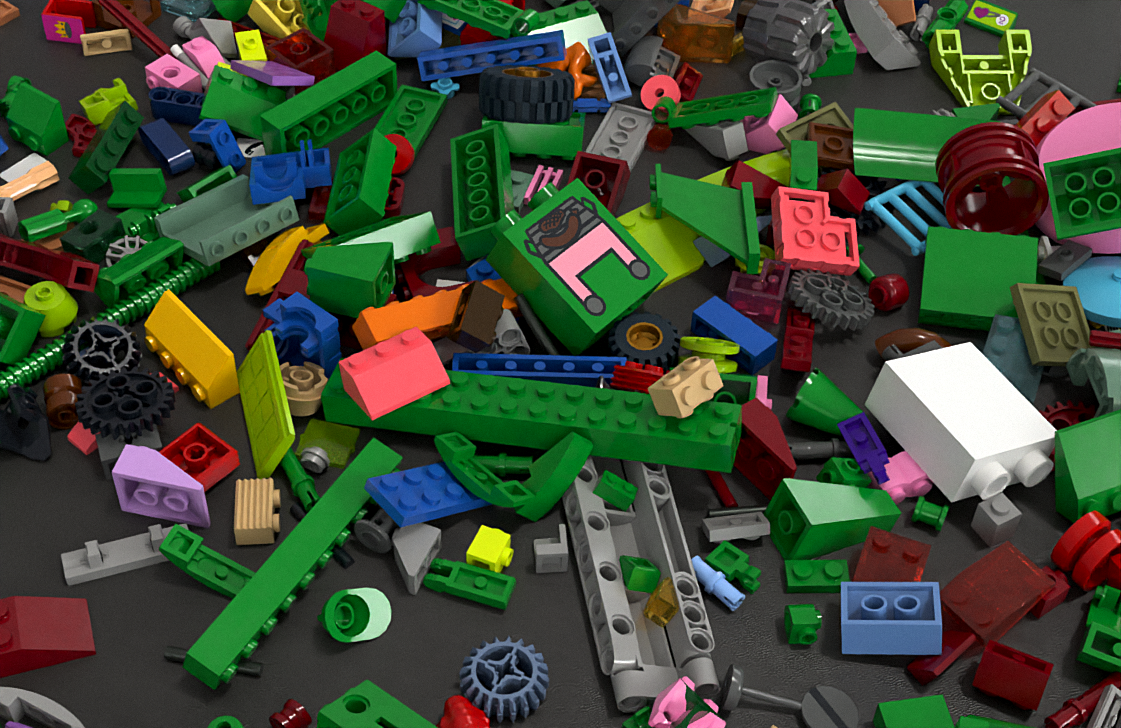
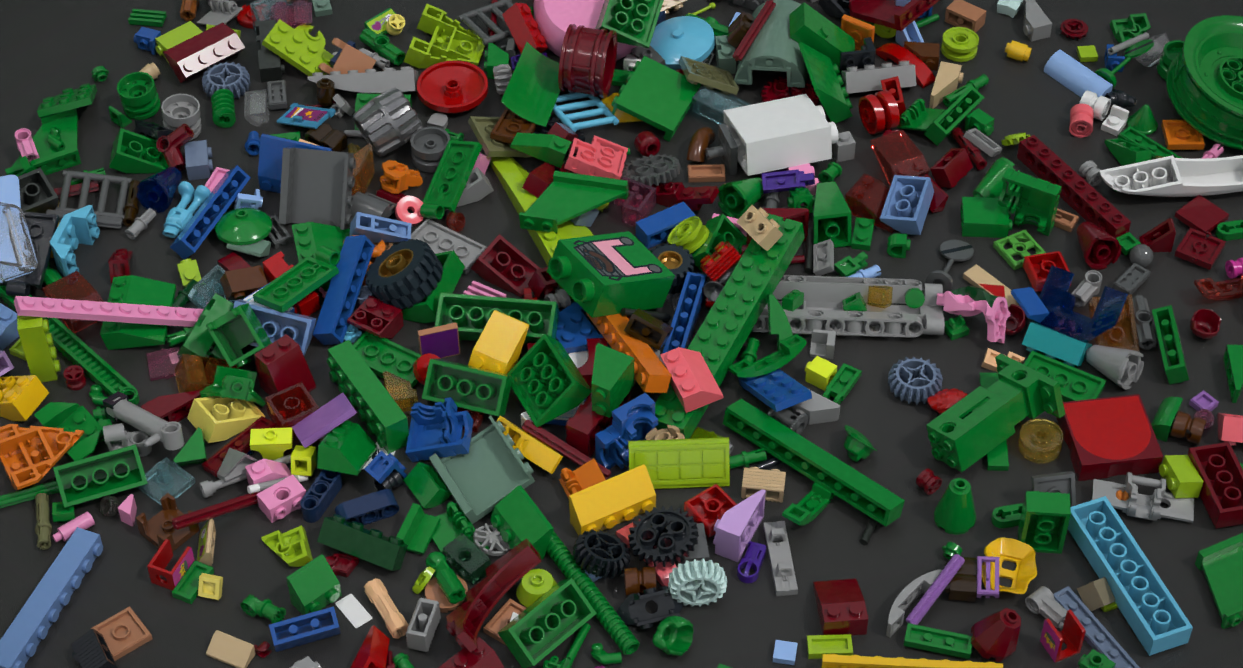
camera: 75 degrees left, 0 degrees up
none -> green tile [172,560,214,604]
none -> light yellow tile [198,573,223,600]
none -> dark red slope [347,296,404,338]
none -> orange hinge [379,160,423,194]
none -> clear yellow slope [383,371,418,412]
none -> light yellow wheel [386,14,405,36]
none -> red dish [417,60,488,113]
none -> dark purple tile [417,323,460,358]
none -> light grey tile [427,113,448,130]
none -> yellow slope [468,310,529,374]
none -> orange hinge [559,458,606,499]
none -> light aqua gear [668,558,727,607]
none -> nougat tile [688,164,725,183]
none -> dark purple piece [737,541,766,584]
none -> green tile [905,288,925,308]

